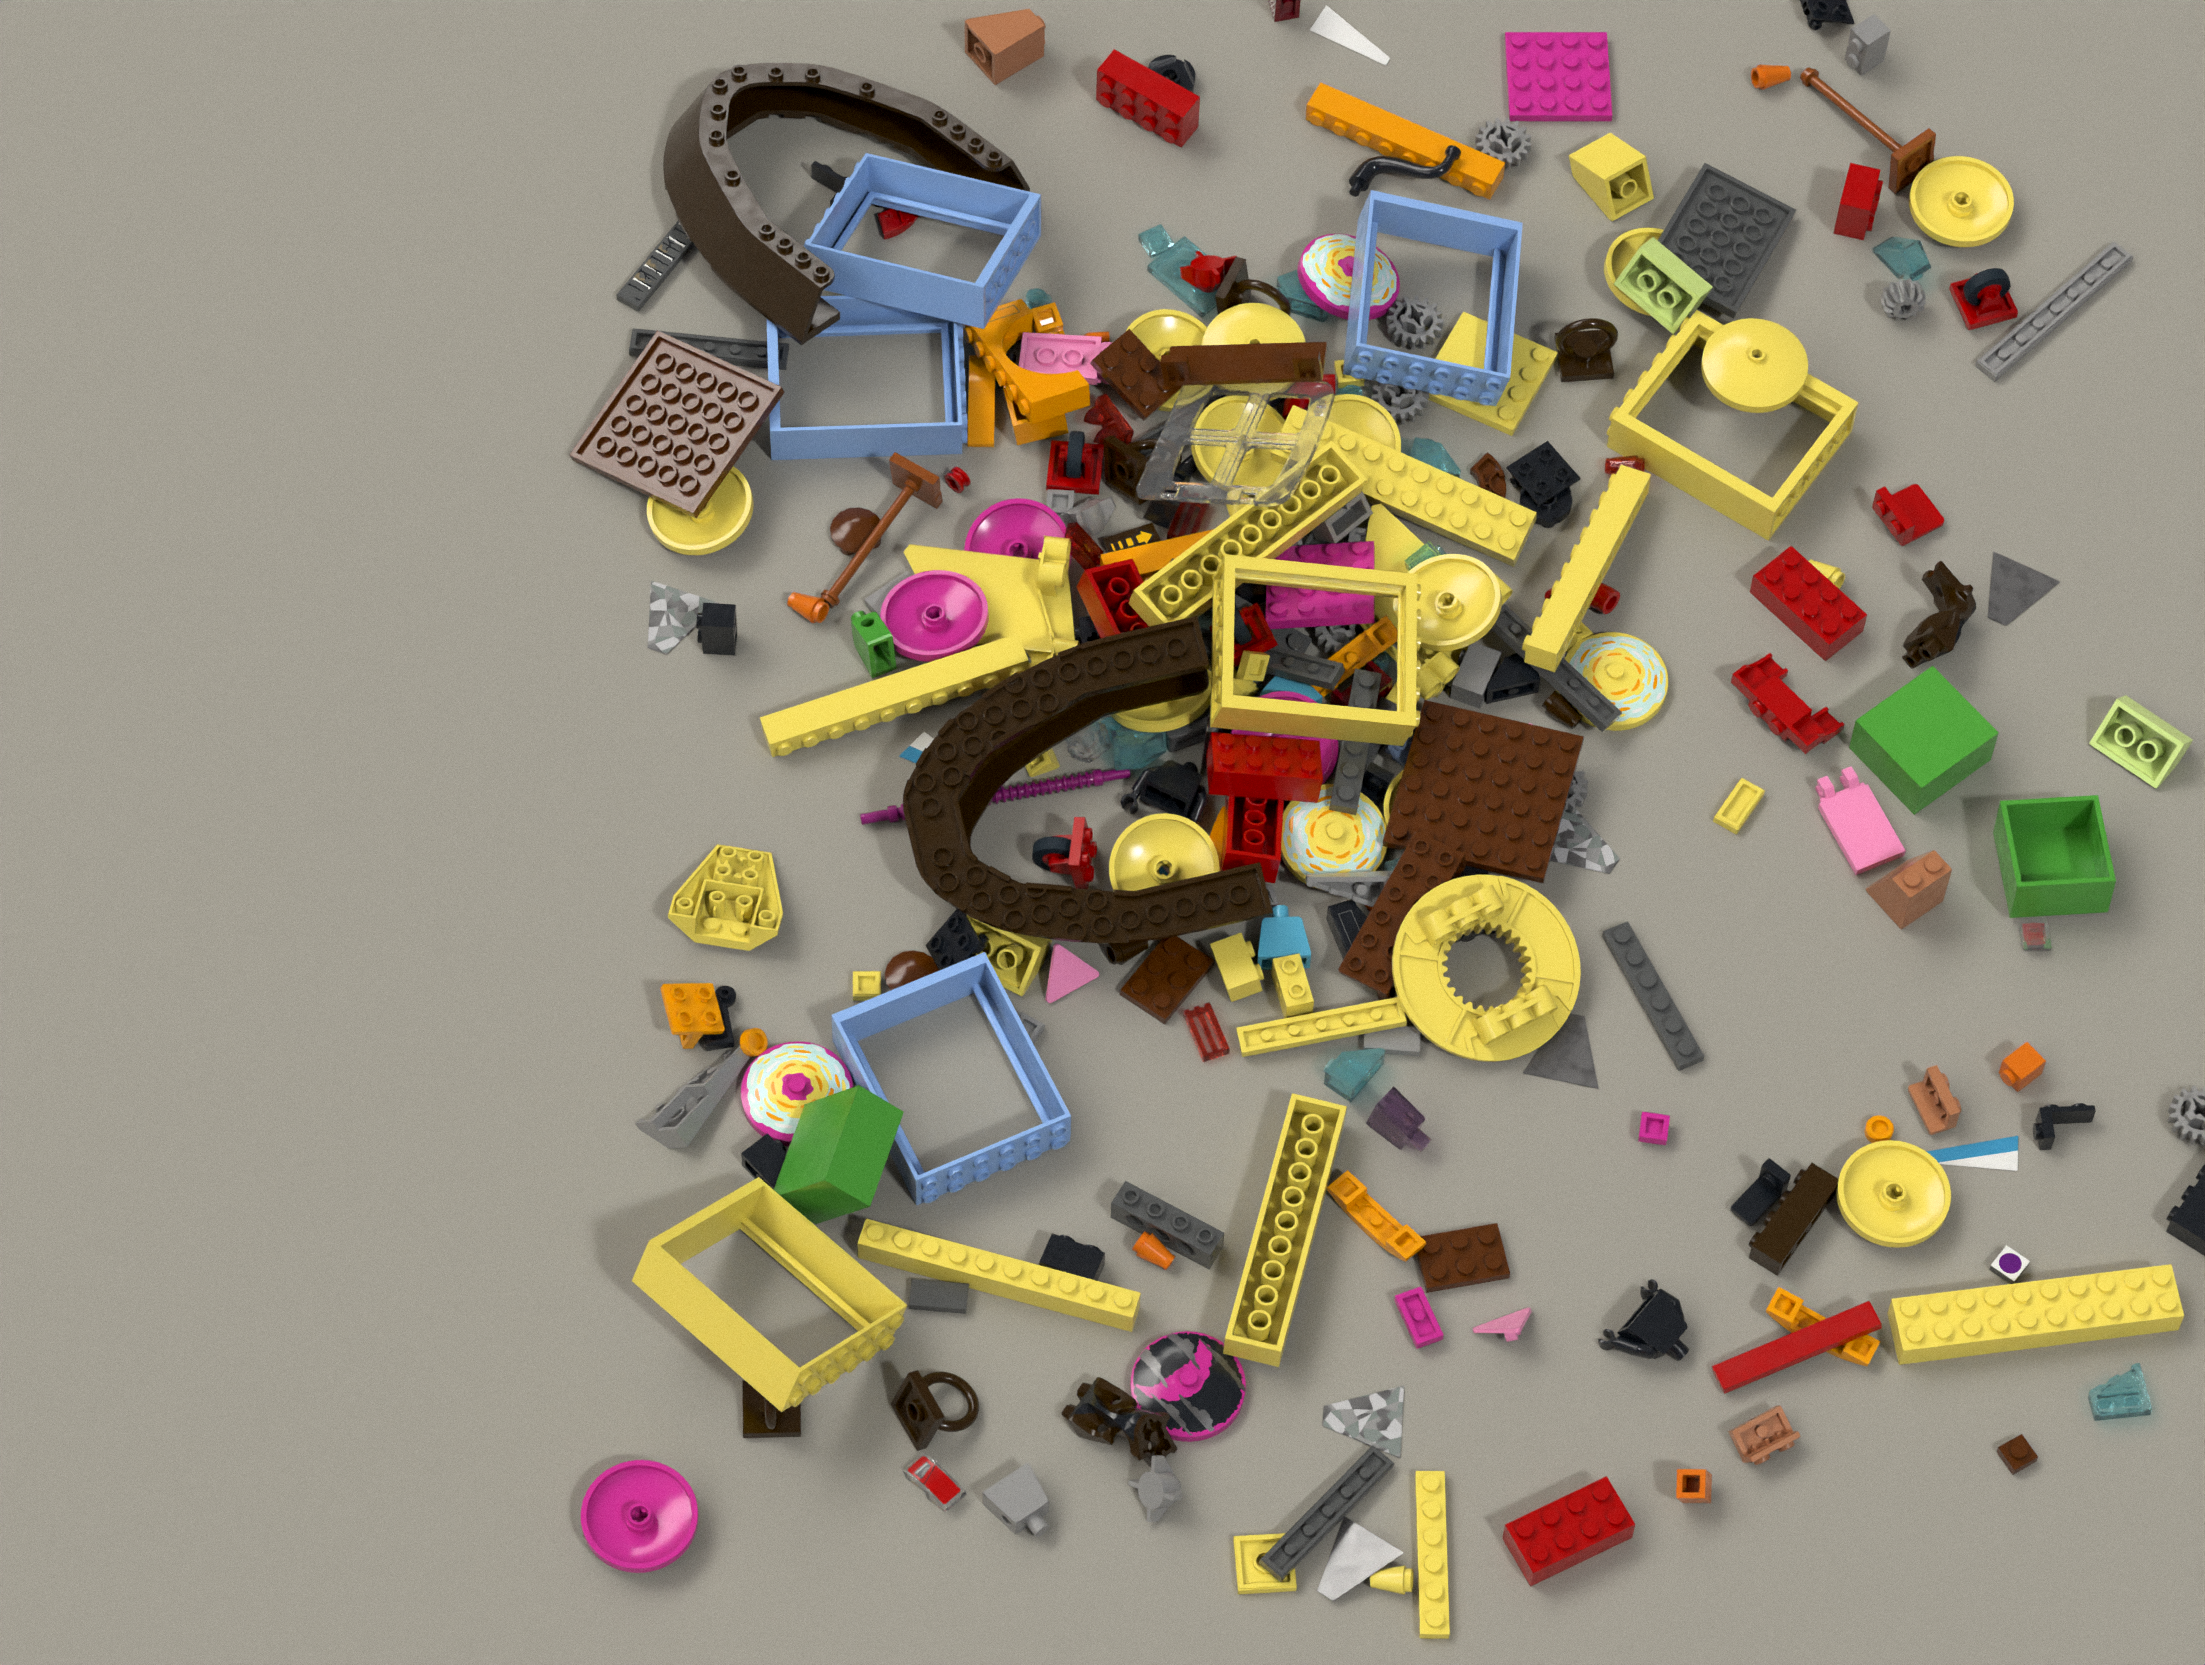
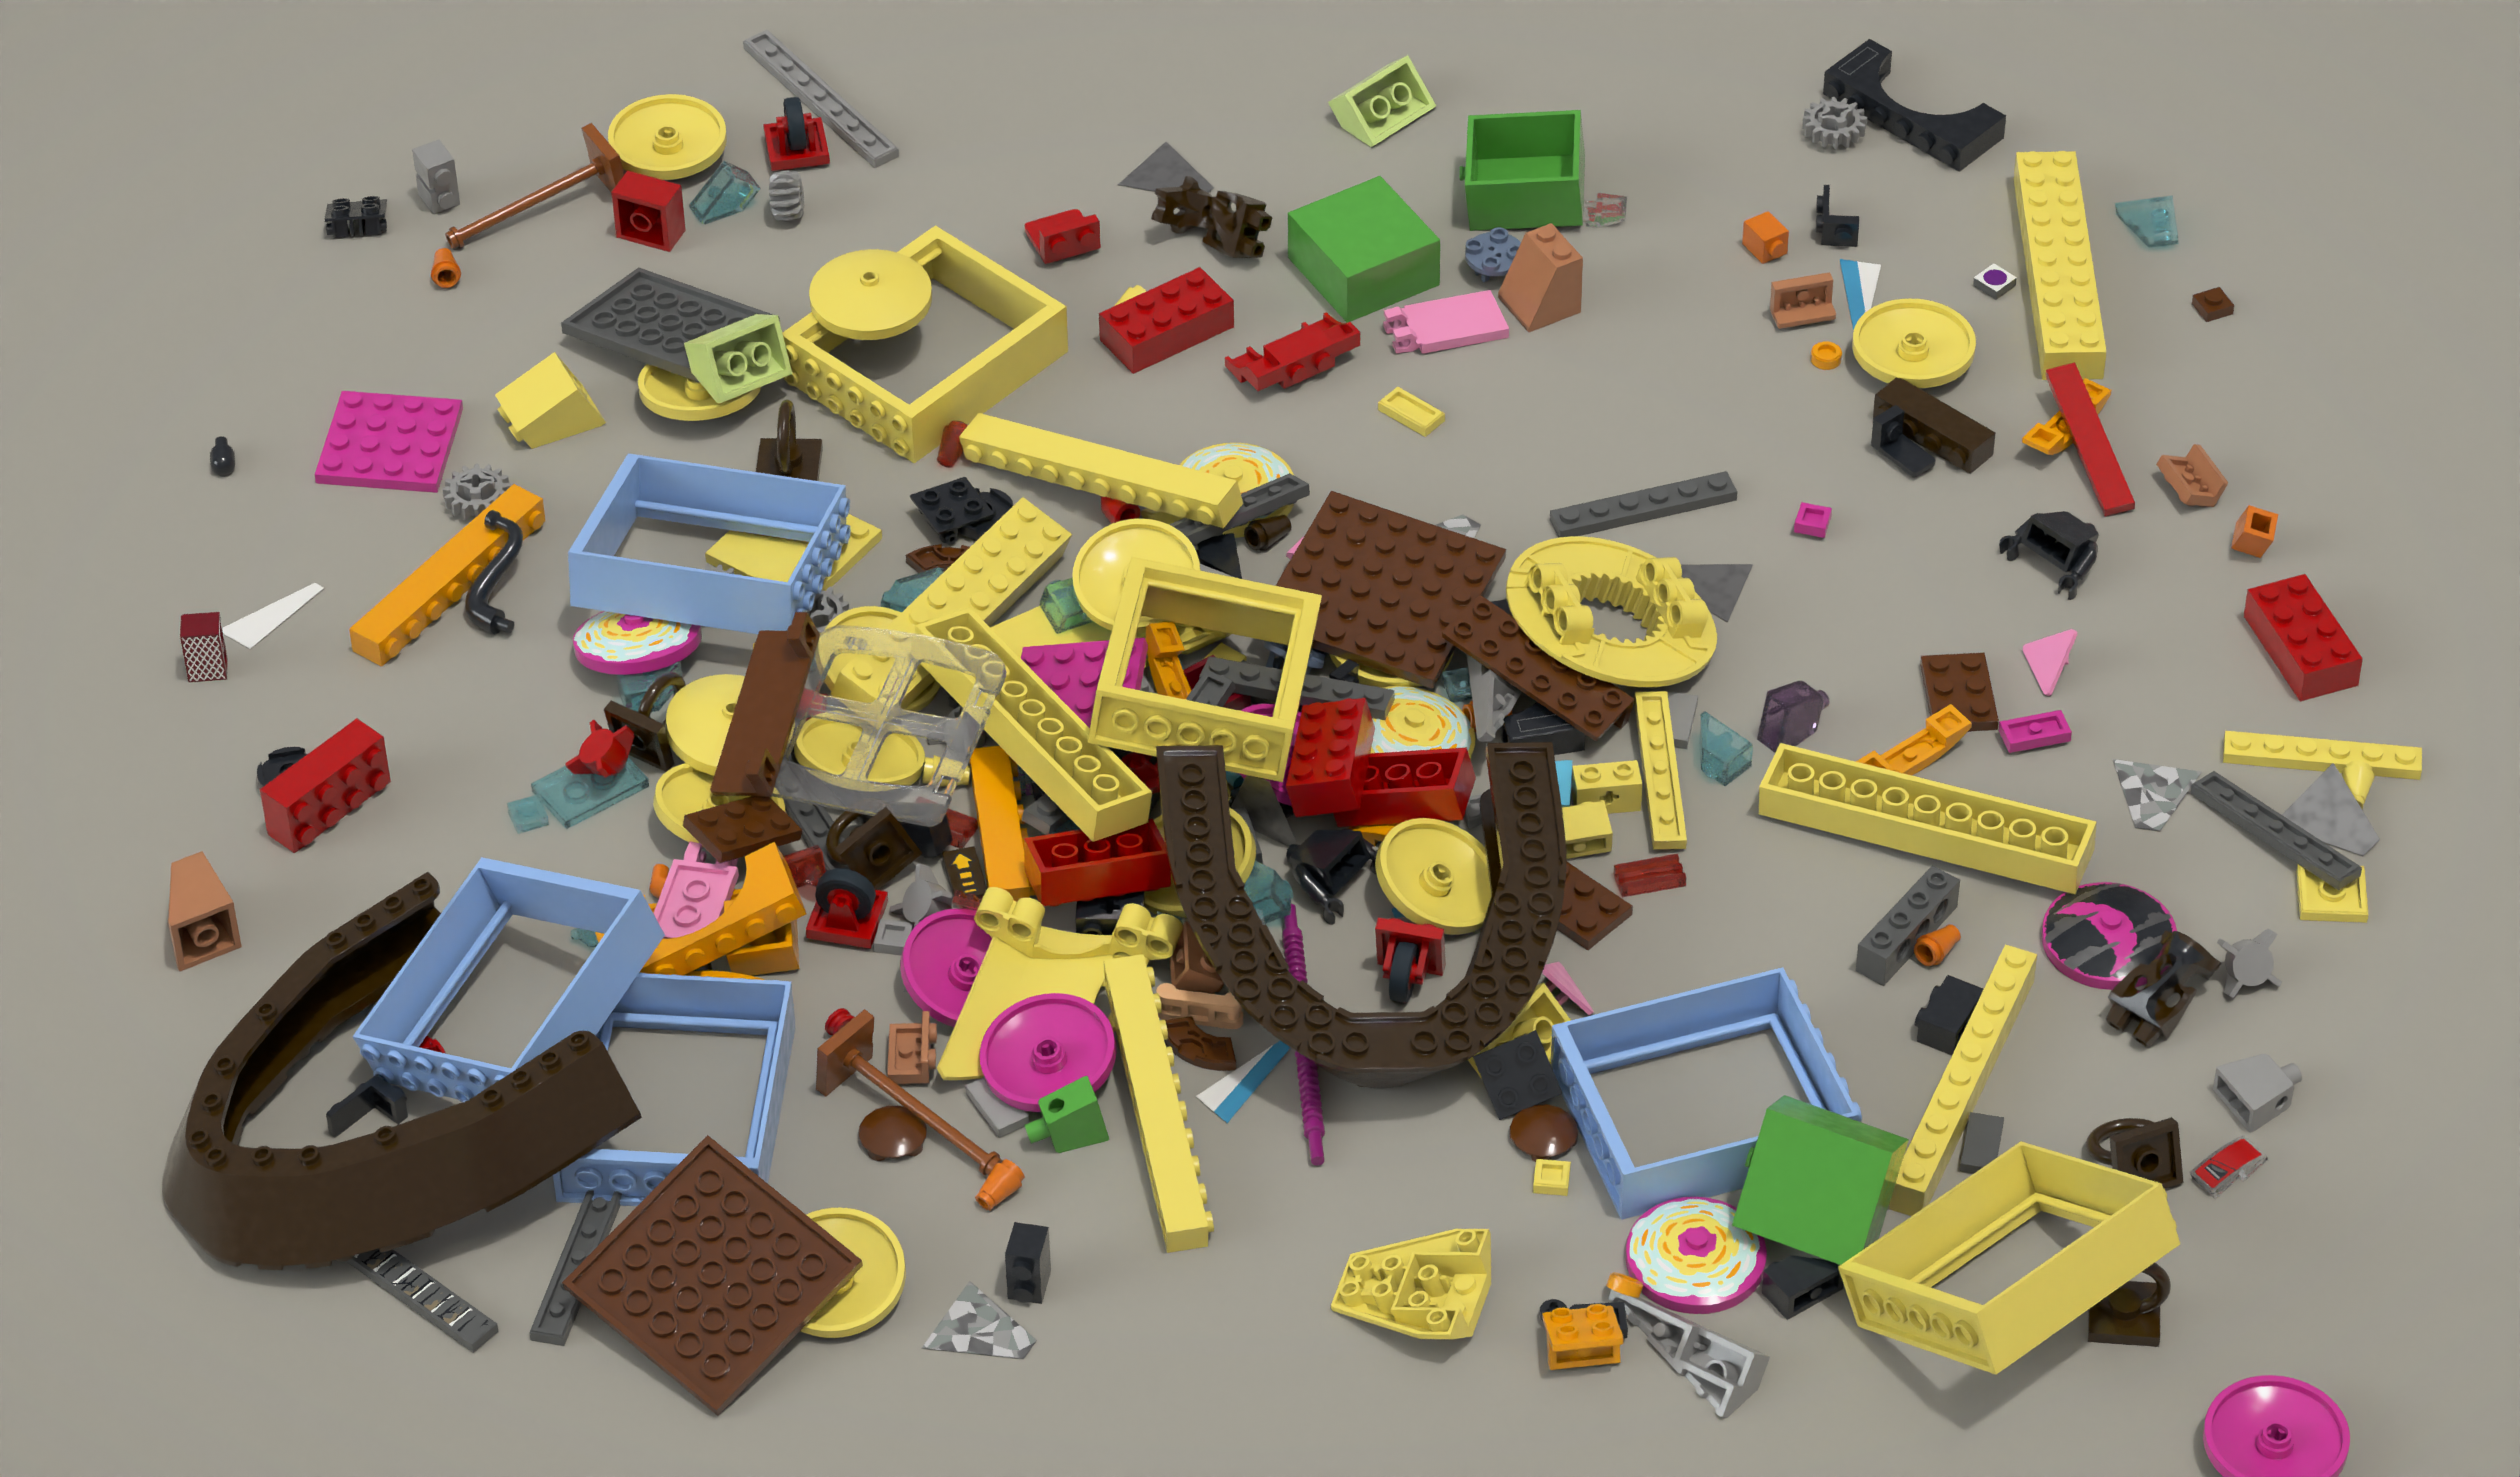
camera: 80 degrees left, 15 degrees down
none -> nougat bracket [888,1011,937,1084]
none -> sand blue plate [1465,227,1521,282]

